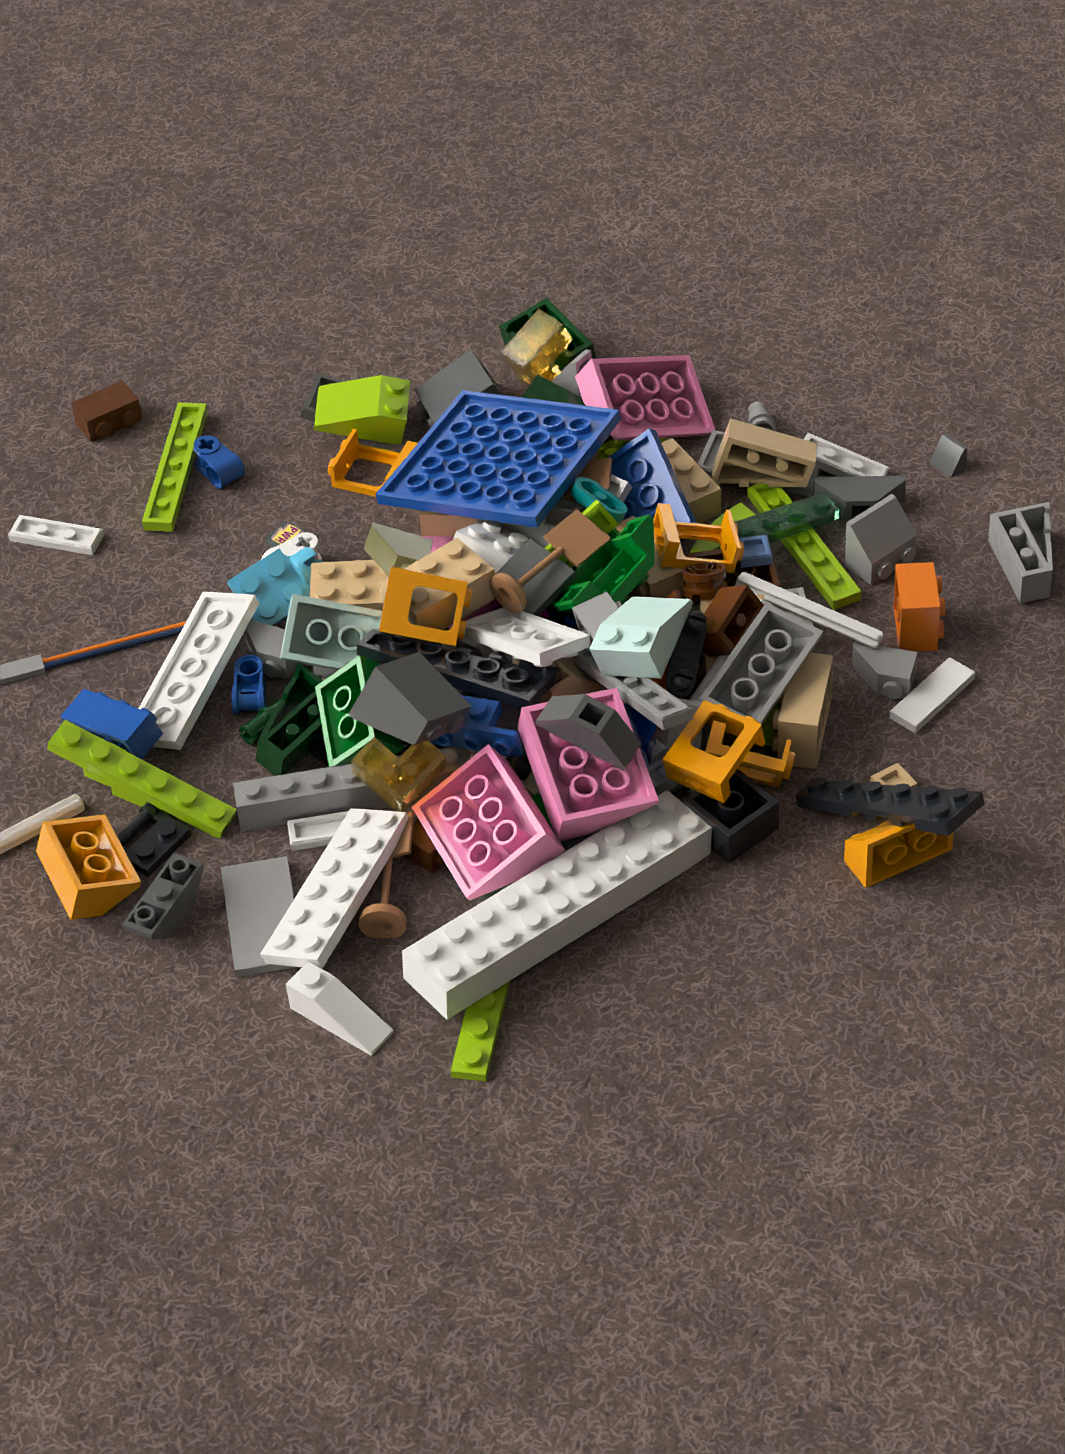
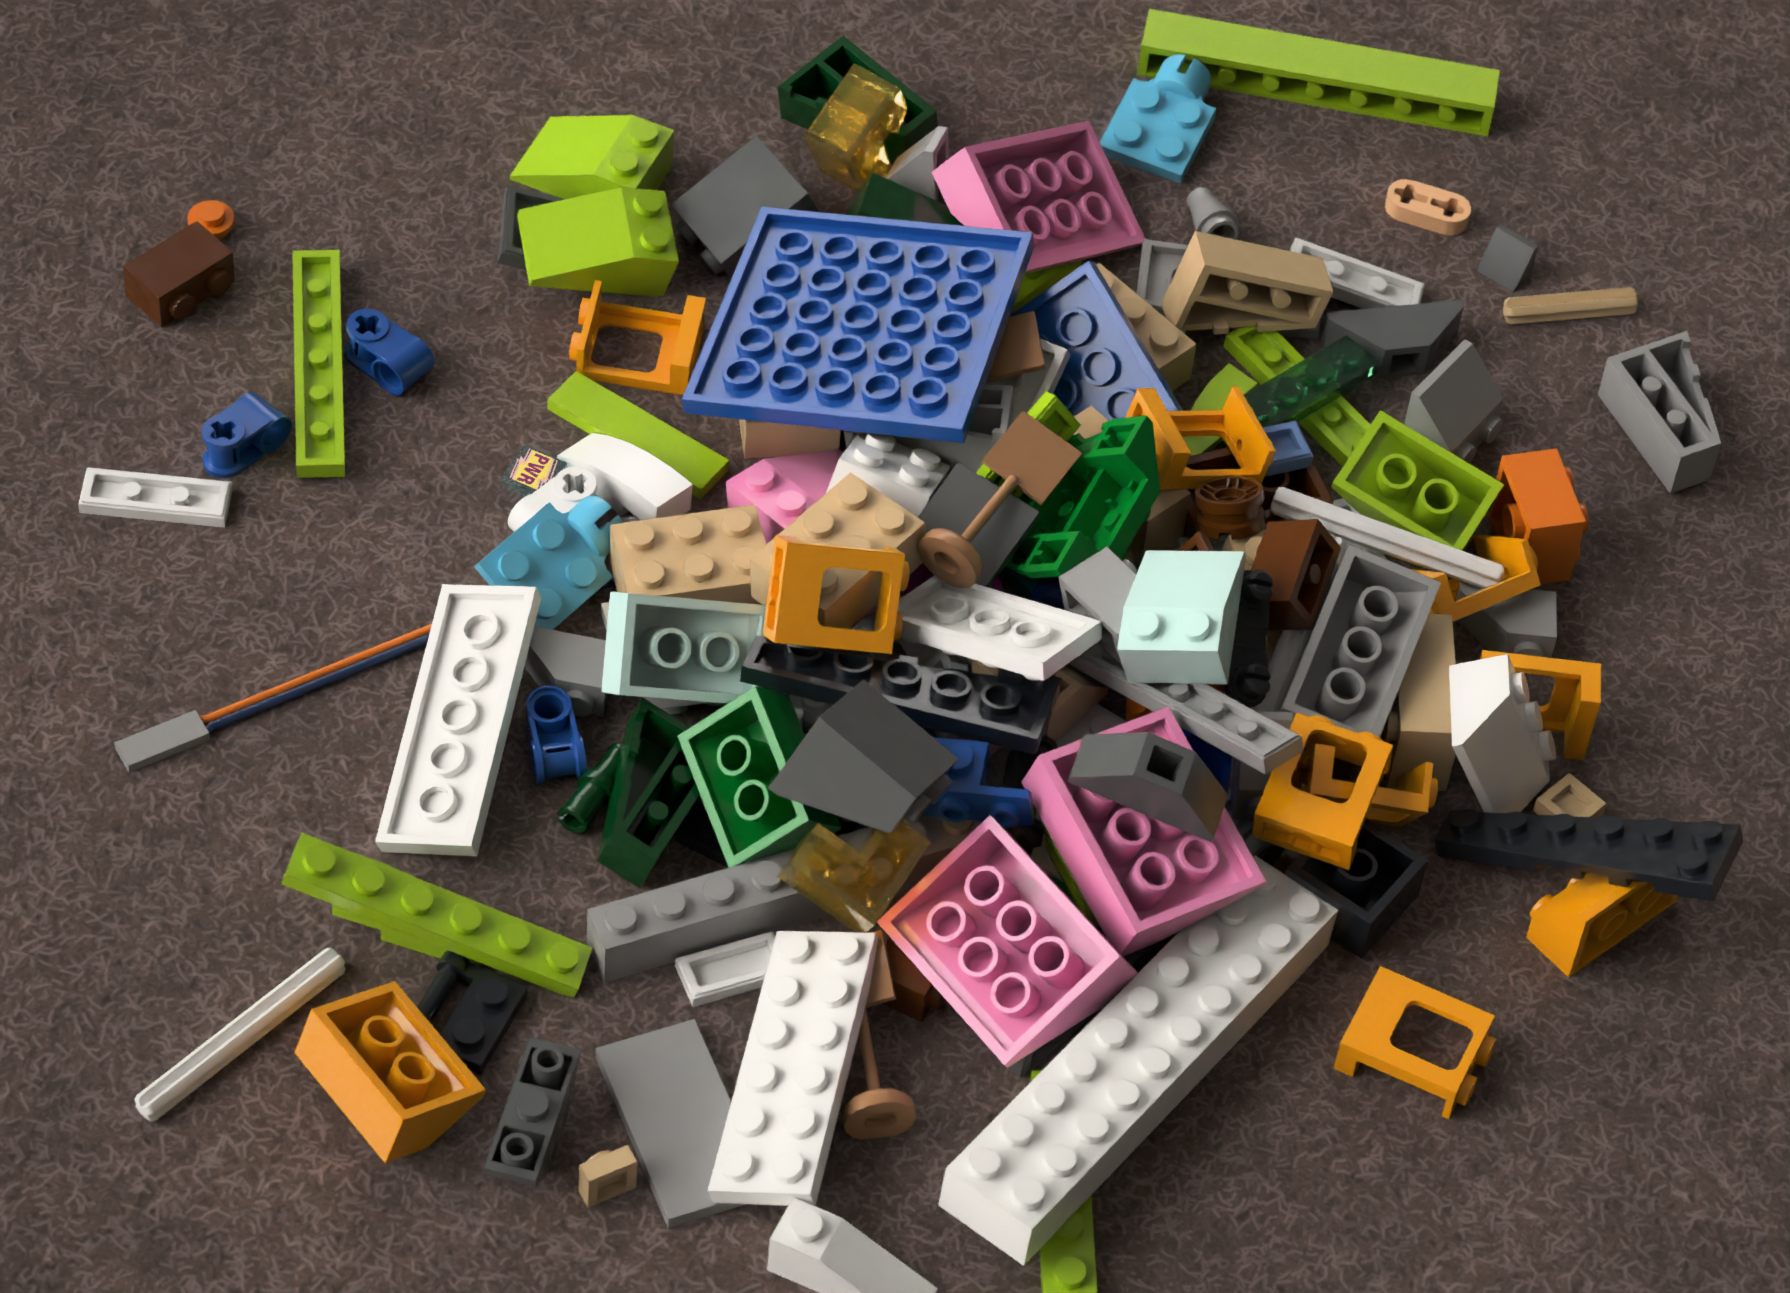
camera: 20 degrees left, 5 degrees up
blue brick [60,689,163,759] -> none
slope [364,522,433,576] -> none
teal plate [570,477,627,524] -> none
white tile [890,657,975,733] -> none
none -> orange plate [187,200,235,240]
none -> blue piece [201,392,292,478]
none -> lime slope [510,115,674,199]
none -> lime tile [547,371,729,499]
none -> white slope [557,433,693,520]
none -> tan plate [579,1145,637,1208]
none -> medium azure plate [1100,54,1216,184]
none -> lime brick [1137,9,1500,137]
none -> lime slope [1331,410,1504,578]
none -> light orange window [1334,966,1497,1119]
none -> light nougat beam [1385,179,1471,235]
none -> light orange window [1410,535,1541,622]
none -> white slope [1449,654,1556,813]
none -> light orange window [1480,650,1601,760]
none -> tan axle [1503,287,1638,325]

